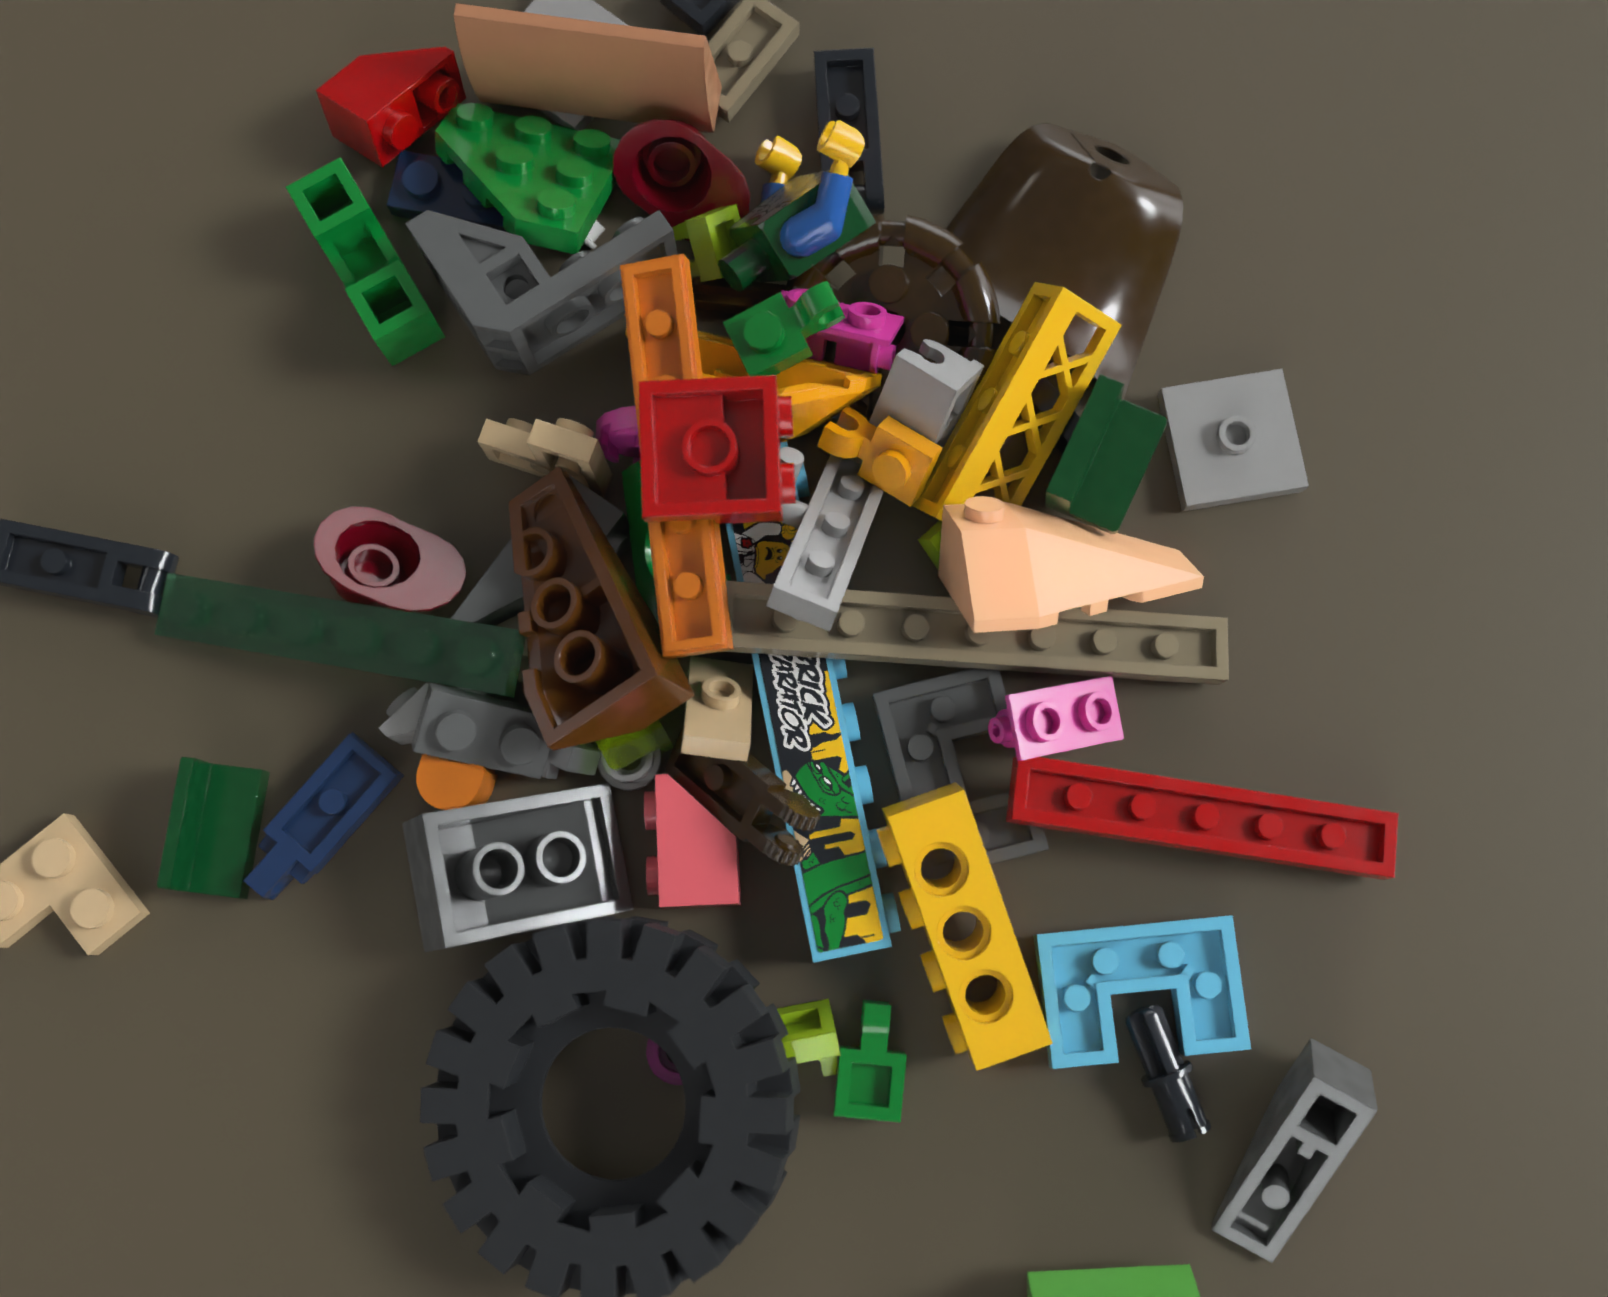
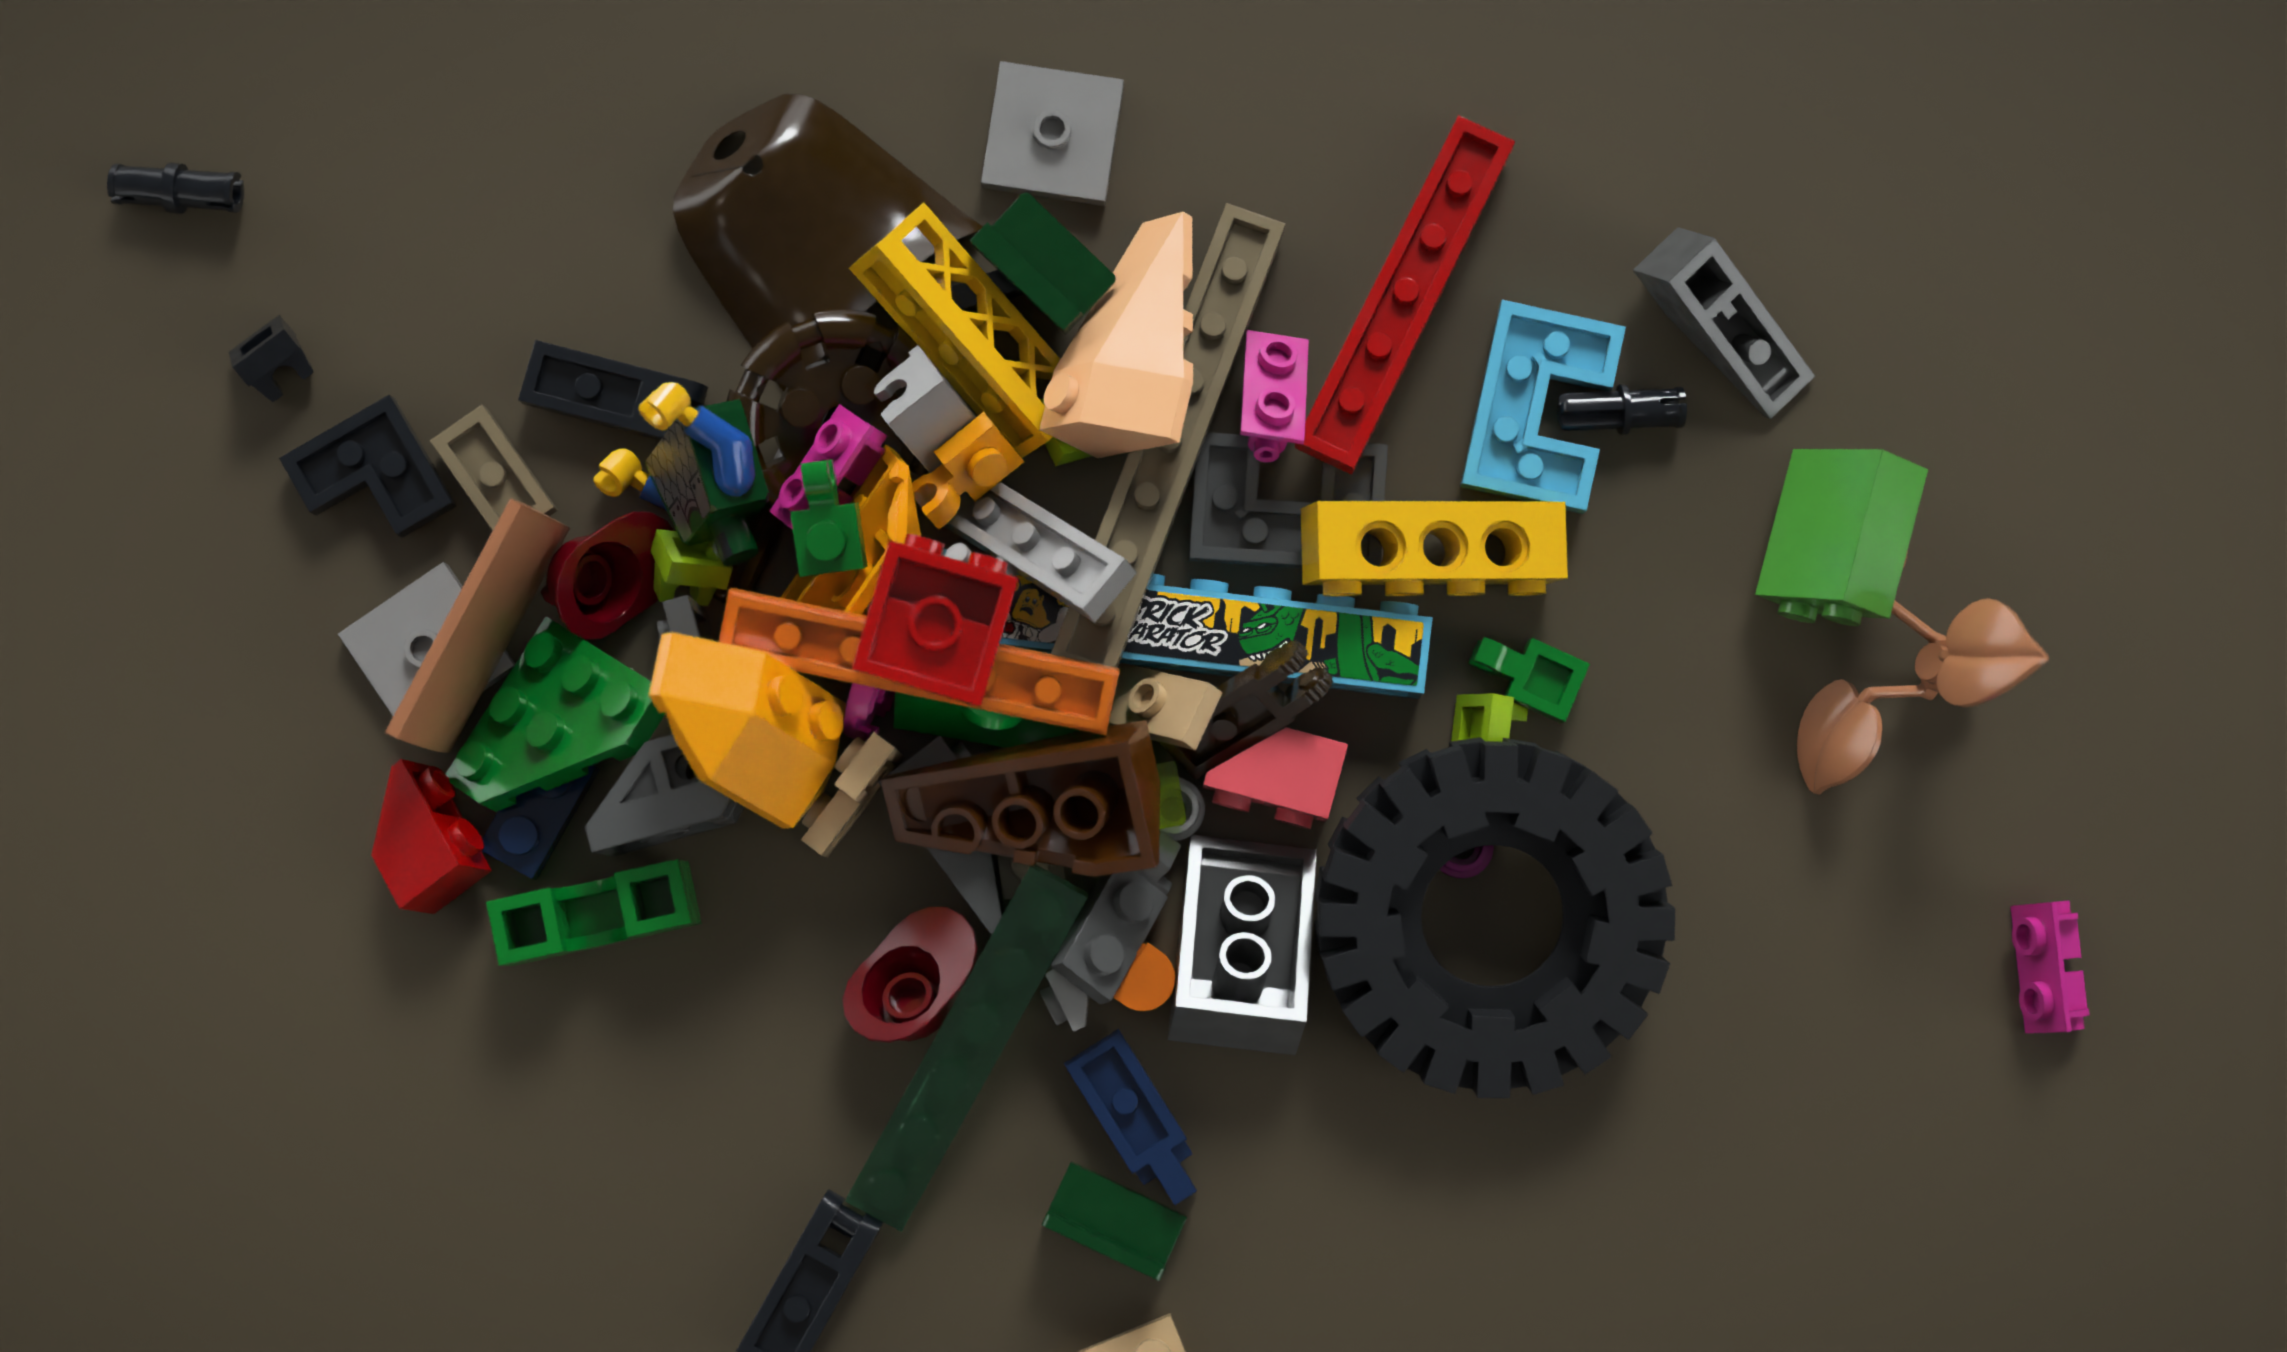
camera: 70 degrees left, 5 degrees up
none -> light orange wedge [649,633,846,829]

